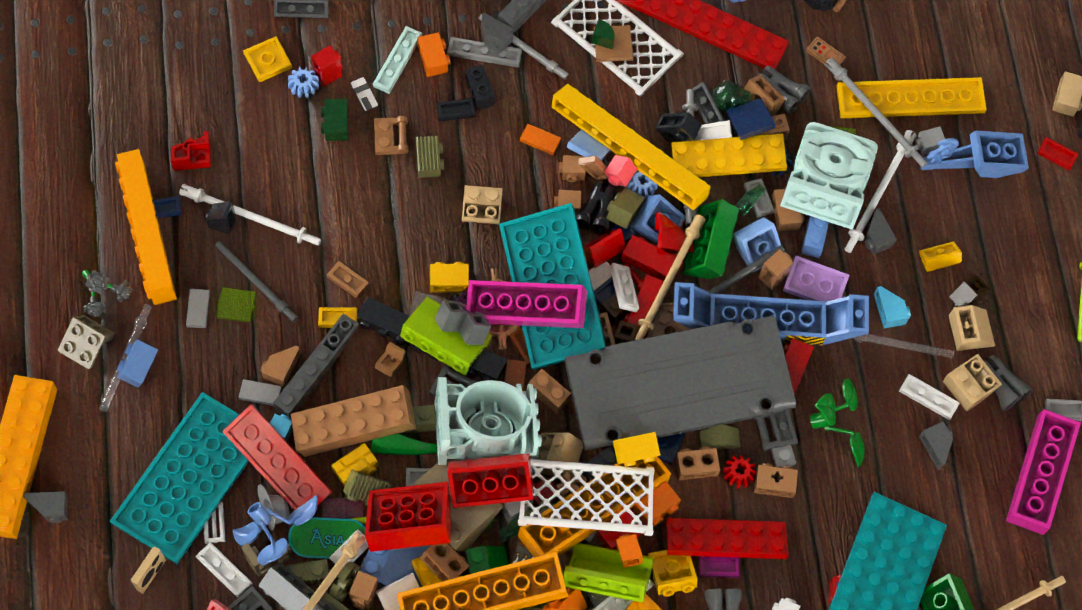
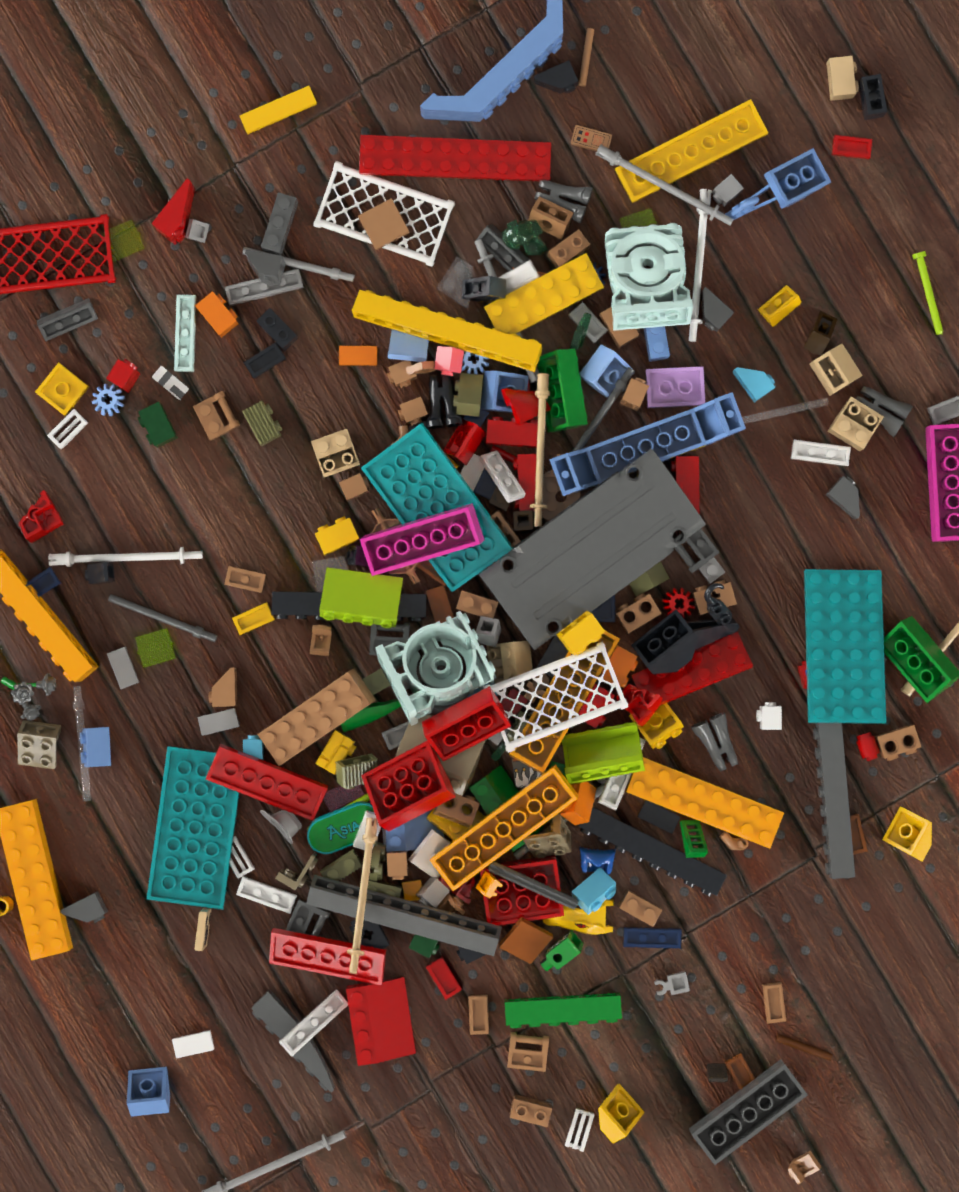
camera: 20 degrees left, 20 degrees up
medium blue plant [233,495,318,565] -> none
dark grey slope [273,313,359,418] -> none
dark grey brick [435,300,491,345] -> none
dark green brick [592,19,615,50] -> none
orange brick [616,534,643,569] -> none
magenta tile [698,556,740,578] -> none
dark blue tile [727,98,775,140] -> none
green plant [810,378,865,468] -> none
none -> white tile [47,409,88,450]
none -> medium nougat brick [339,473,370,501]
none -> clear wing [436,257,473,309]
none -> light grey brick [476,616,501,647]
none -> red slope [616,684,663,727]
none -> black slope [631,583,739,674]

